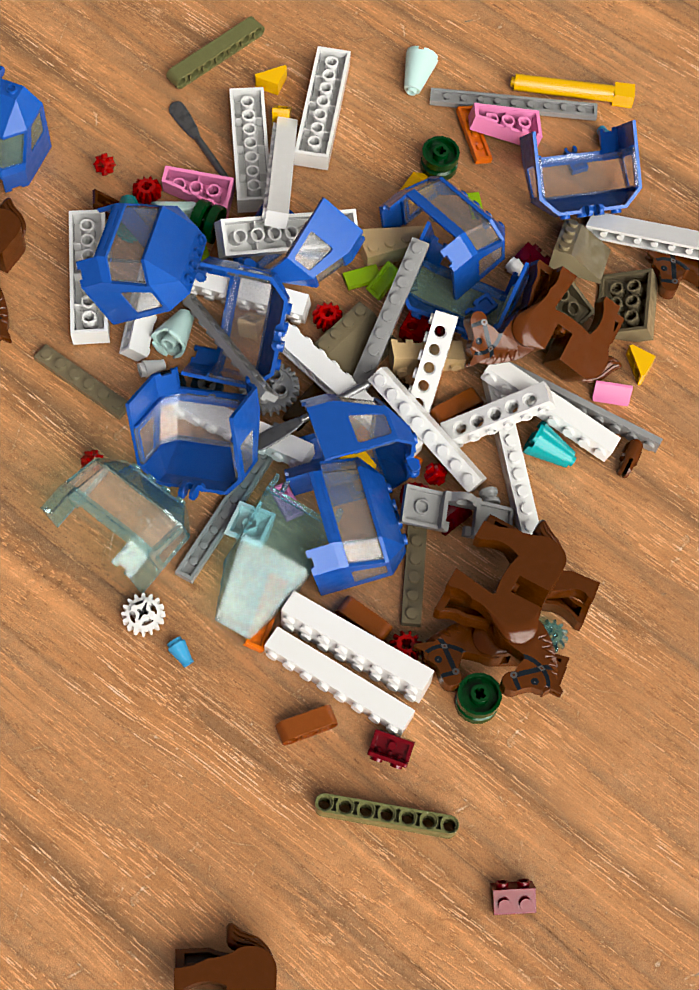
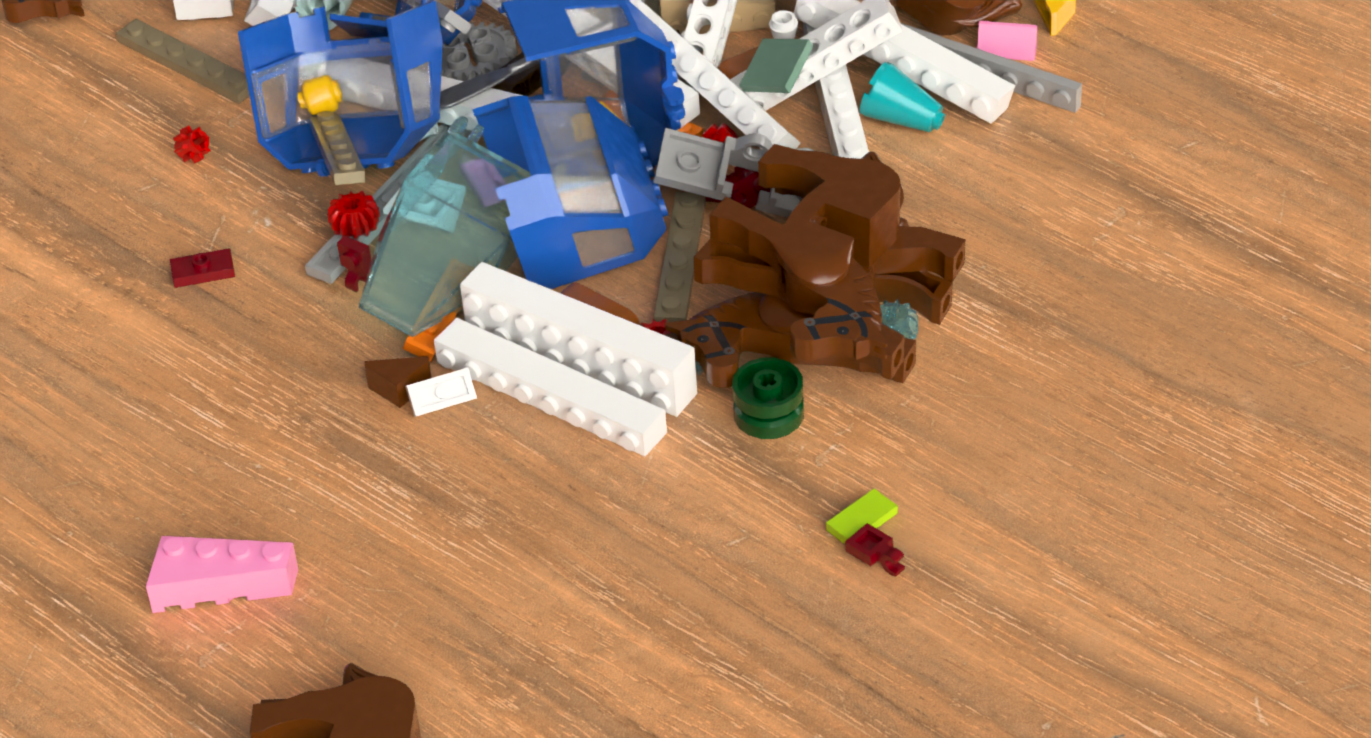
camera: 10 degrees right, 20 degrees down
clear light blue windscreen [41,457,190,594] -> none
white gear [121,593,166,637] -> none
dark azure cone [167,636,194,668] -> none
dark orange beam [275,705,338,746] -> none
olive beam [315,793,459,839] -> none
dark red bracket [367,728,415,769] -> none
bracket [490,878,536,915] -> none
reddish brown arm [616,439,643,478] -> none
none -> bright pink wedge [146,536,298,613]
none -> dark red plate [170,248,235,288]
none -> yellow head [297,75,343,116]
none -> dark tan plate [310,111,365,185]
none -> red gear [327,191,380,240]
none -> dark red plate [337,235,373,292]
none -> reddish brown slope [365,356,432,408]
none -> white plate [405,368,477,417]
none -> sand green tile [739,38,814,93]
none -> white cone [769,10,798,39]
none -> lime tile [826,488,898,544]
none -> dark red plate [845,523,905,577]

